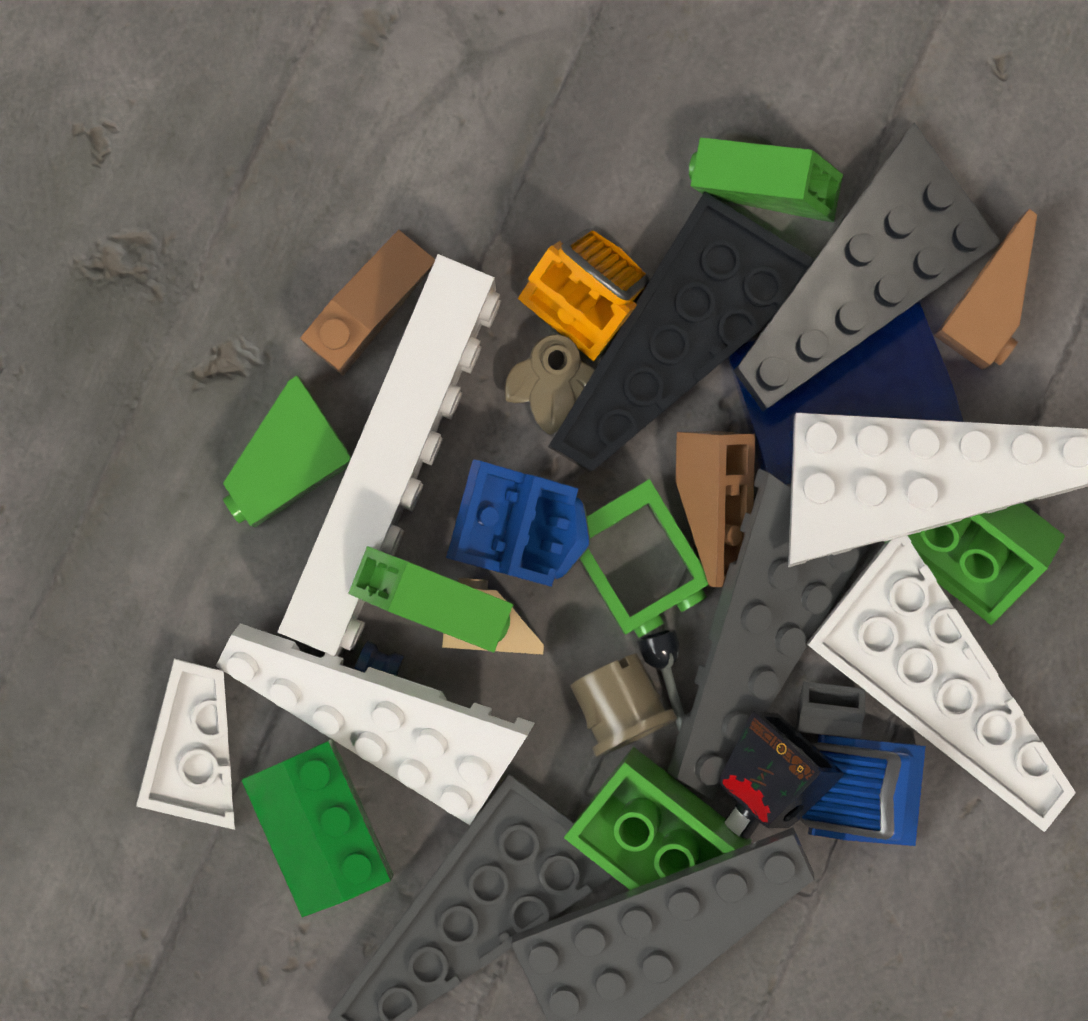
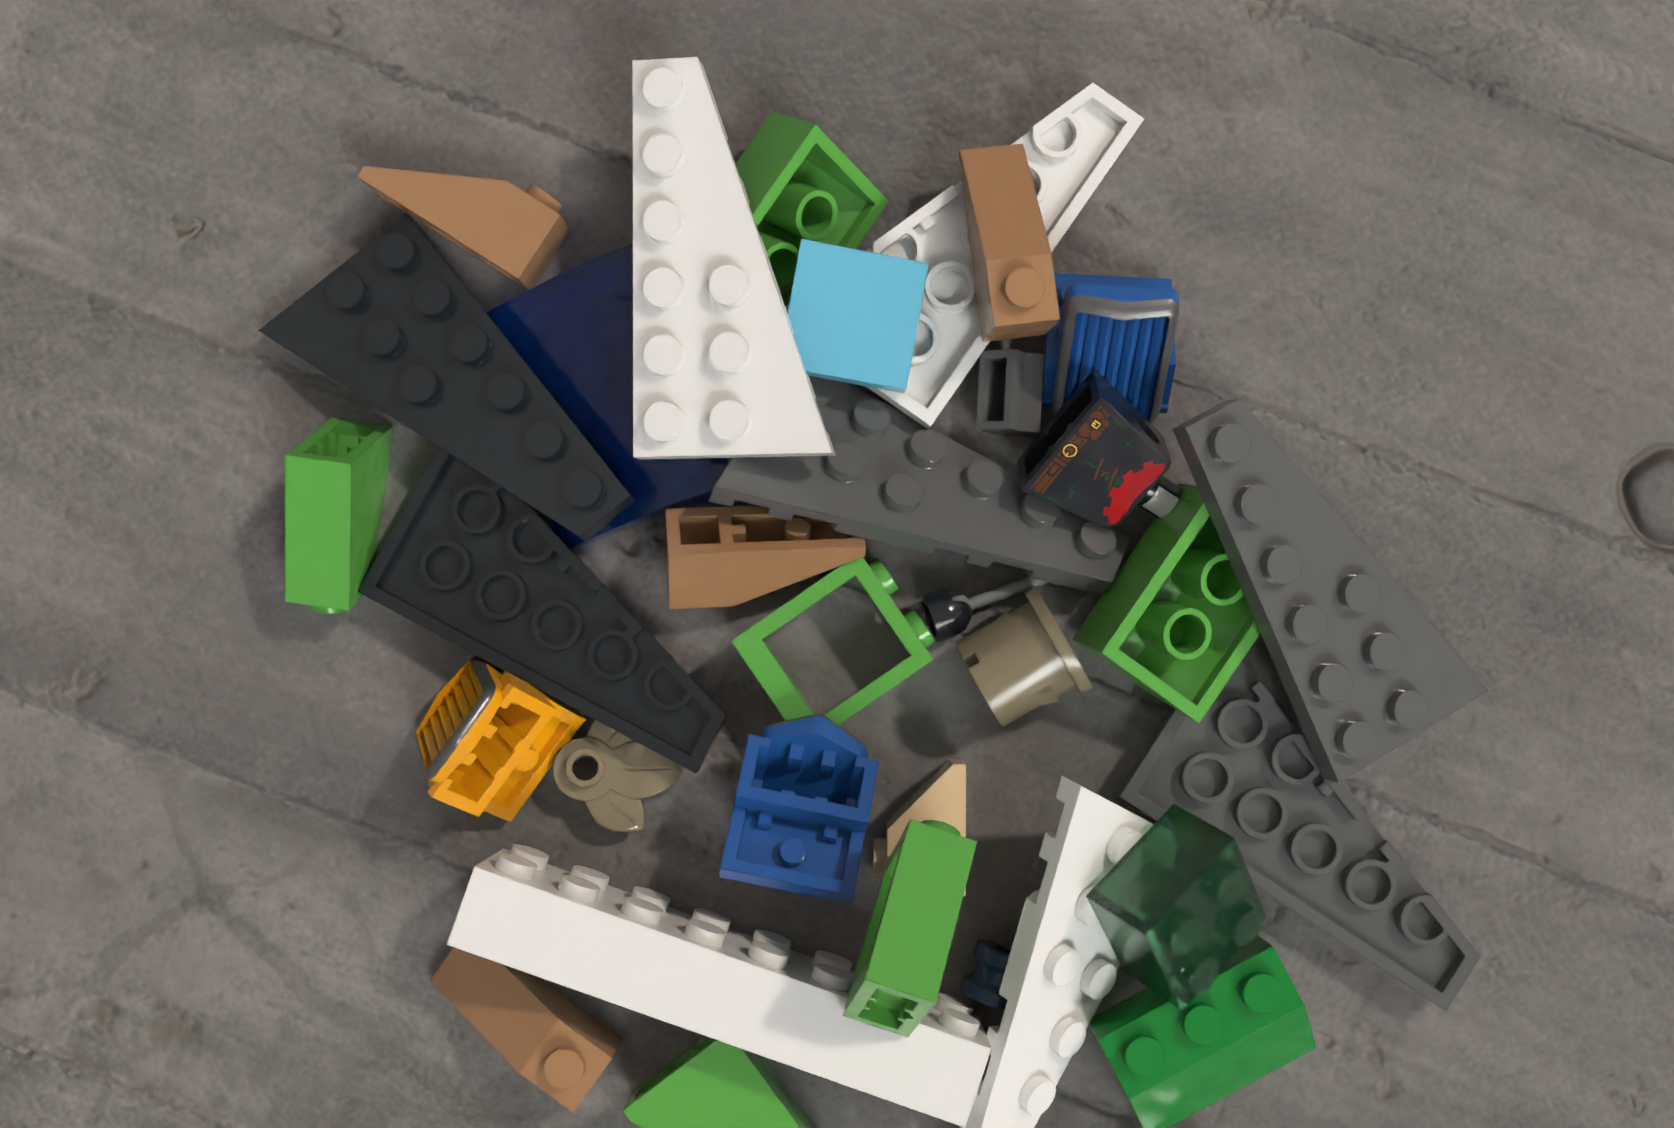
camera: 90 degrees left, 0 degrees up
none -> medium azure tile [788,239,929,393]
none -> medium nougat slope [958,144,1060,342]
none -> clear green brick [1086,804,1267,1011]

